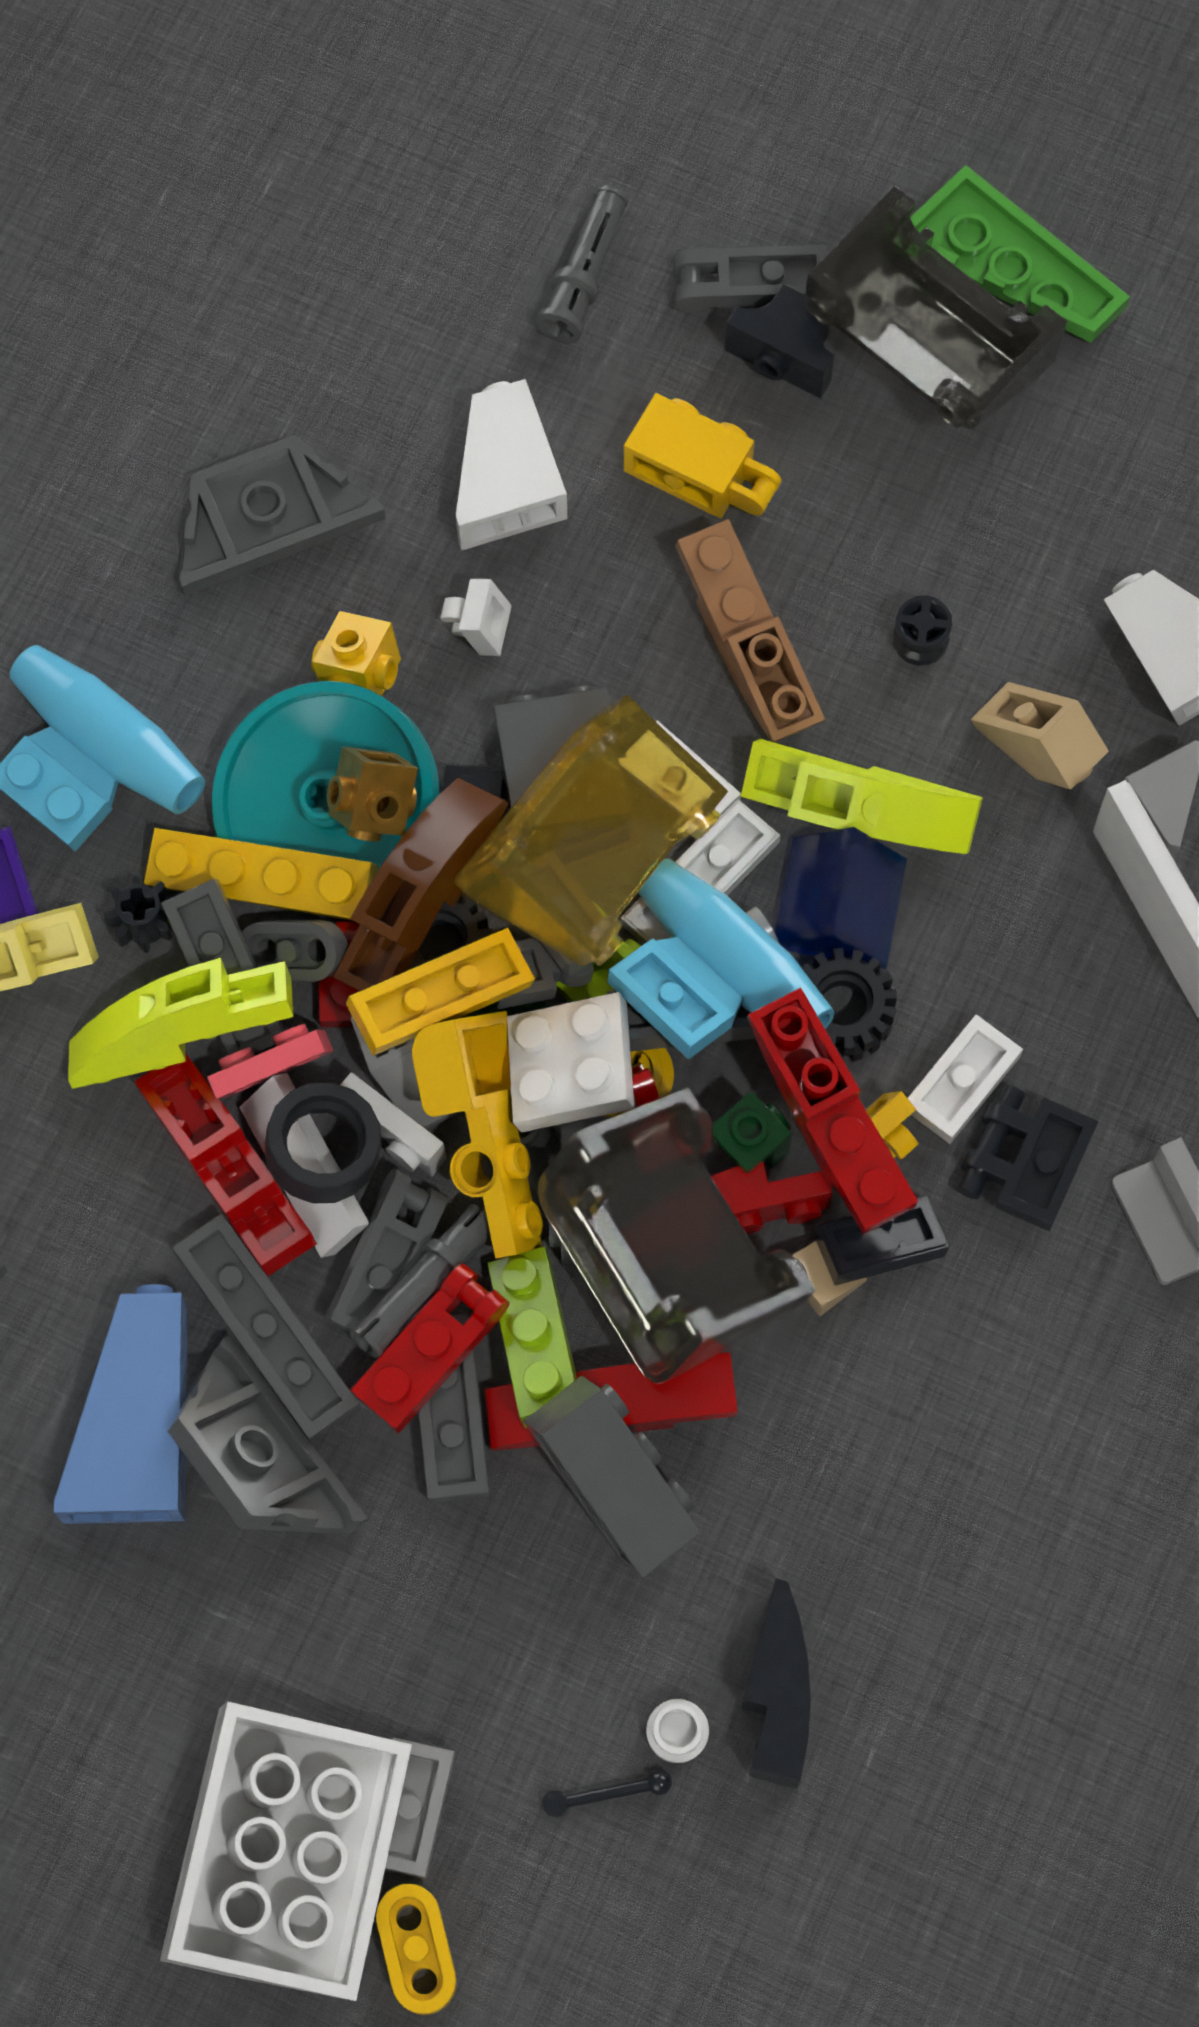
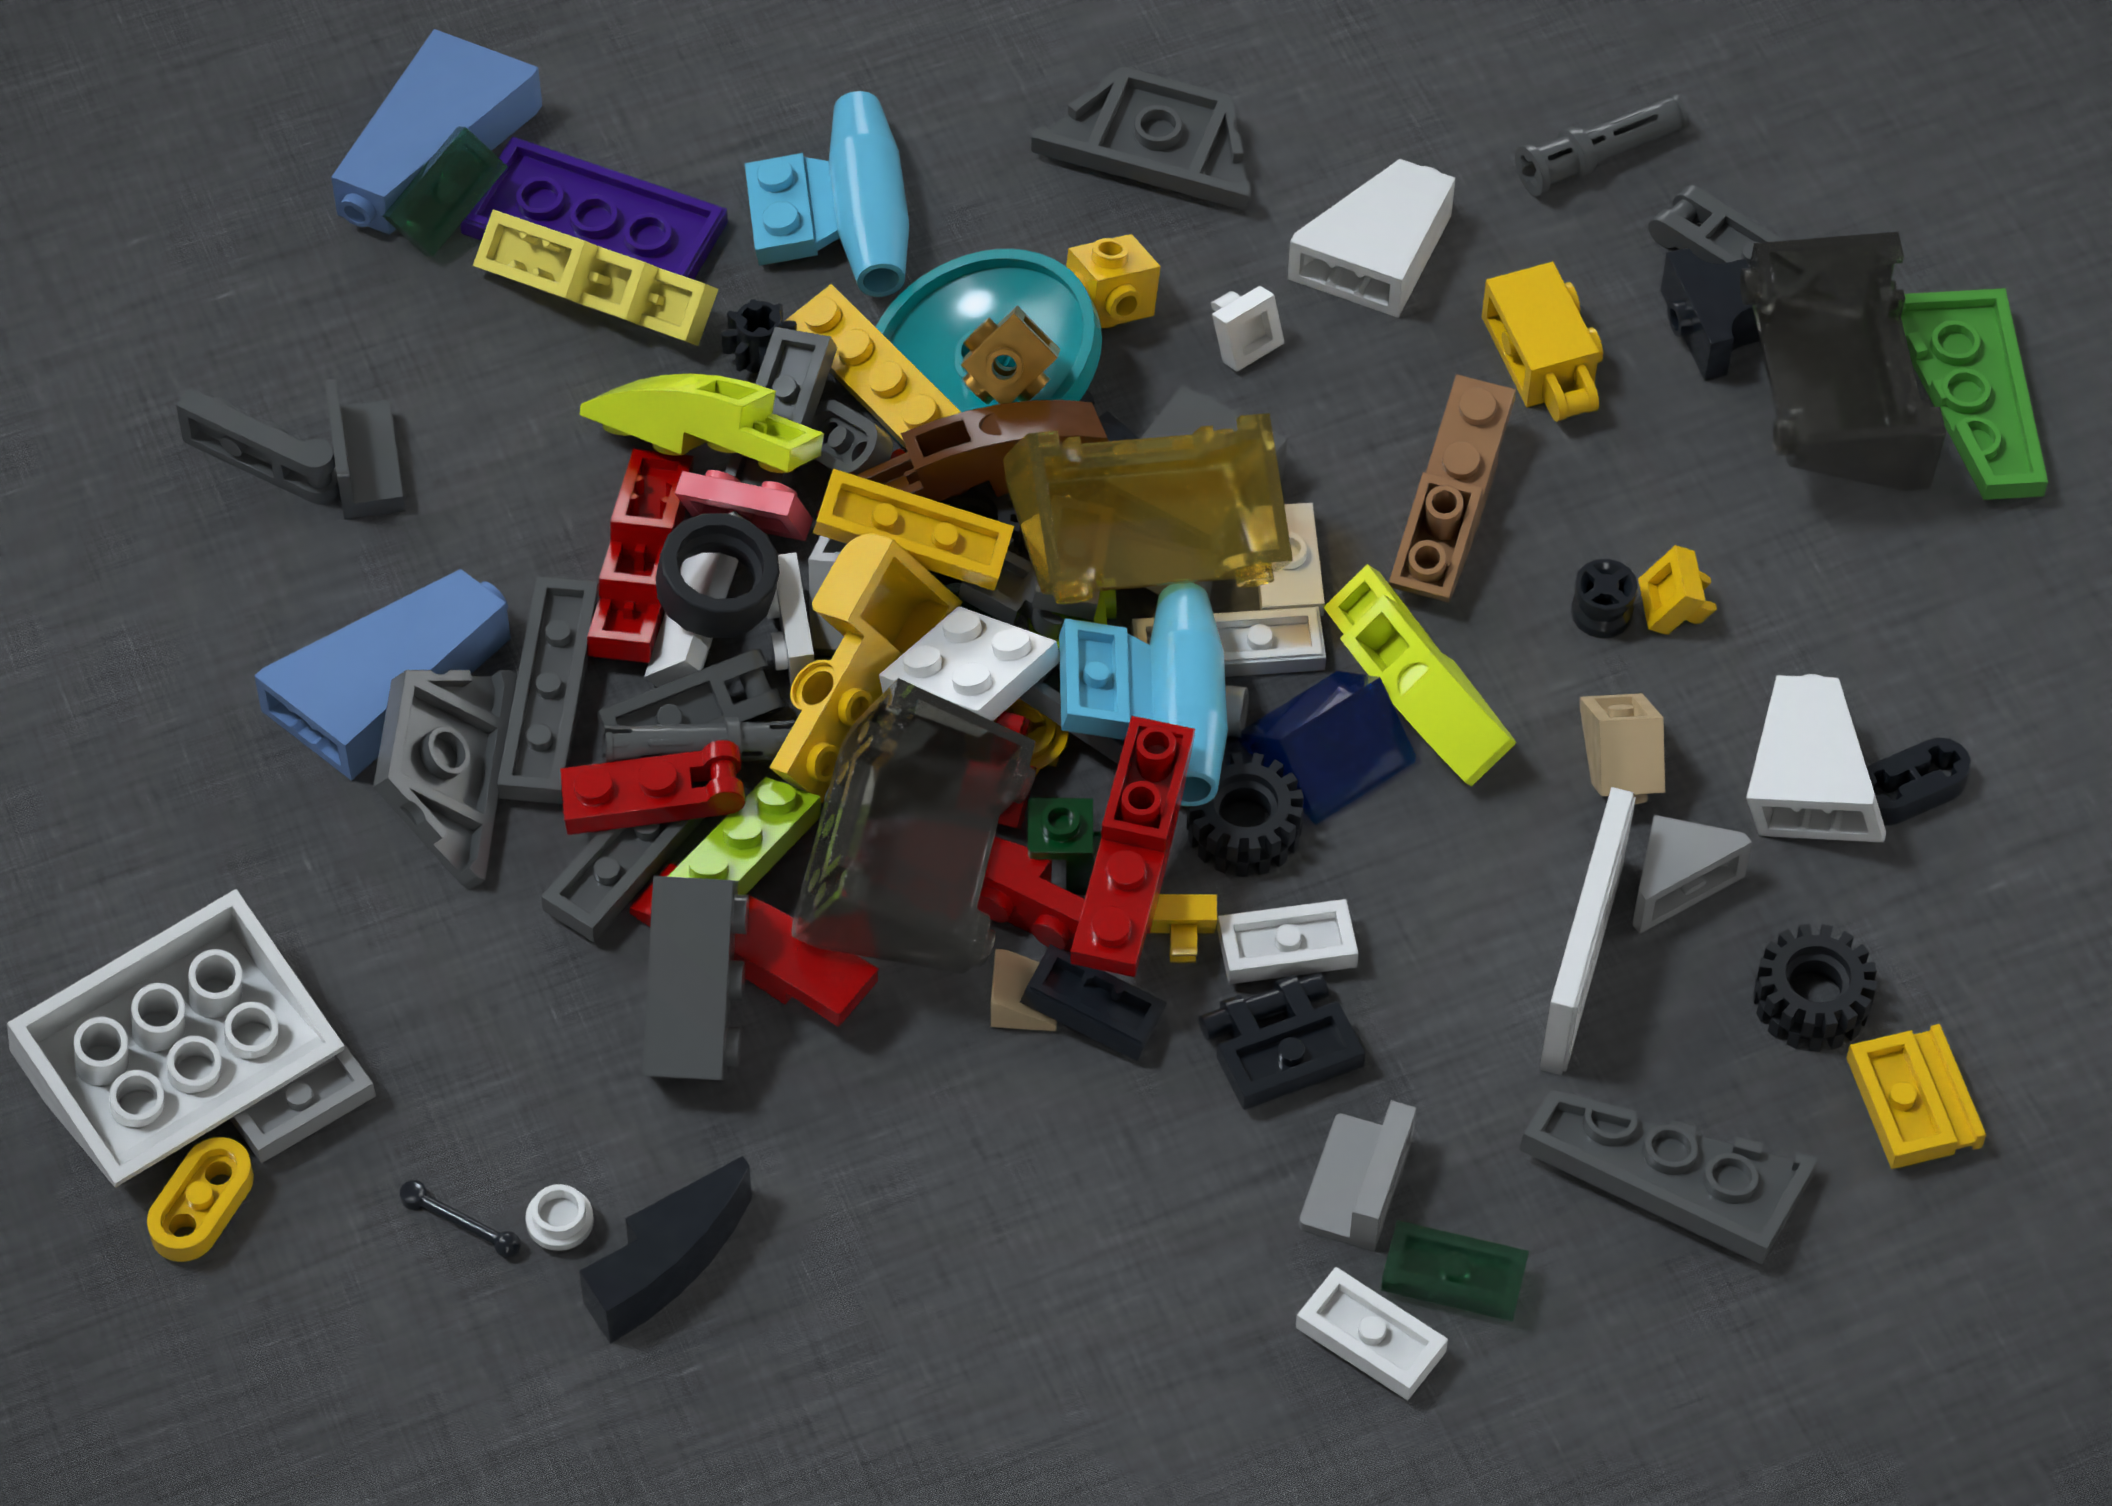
camera: 40 degrees right, 15 degrees down
none -> yellow tile [1638,545,1717,635]

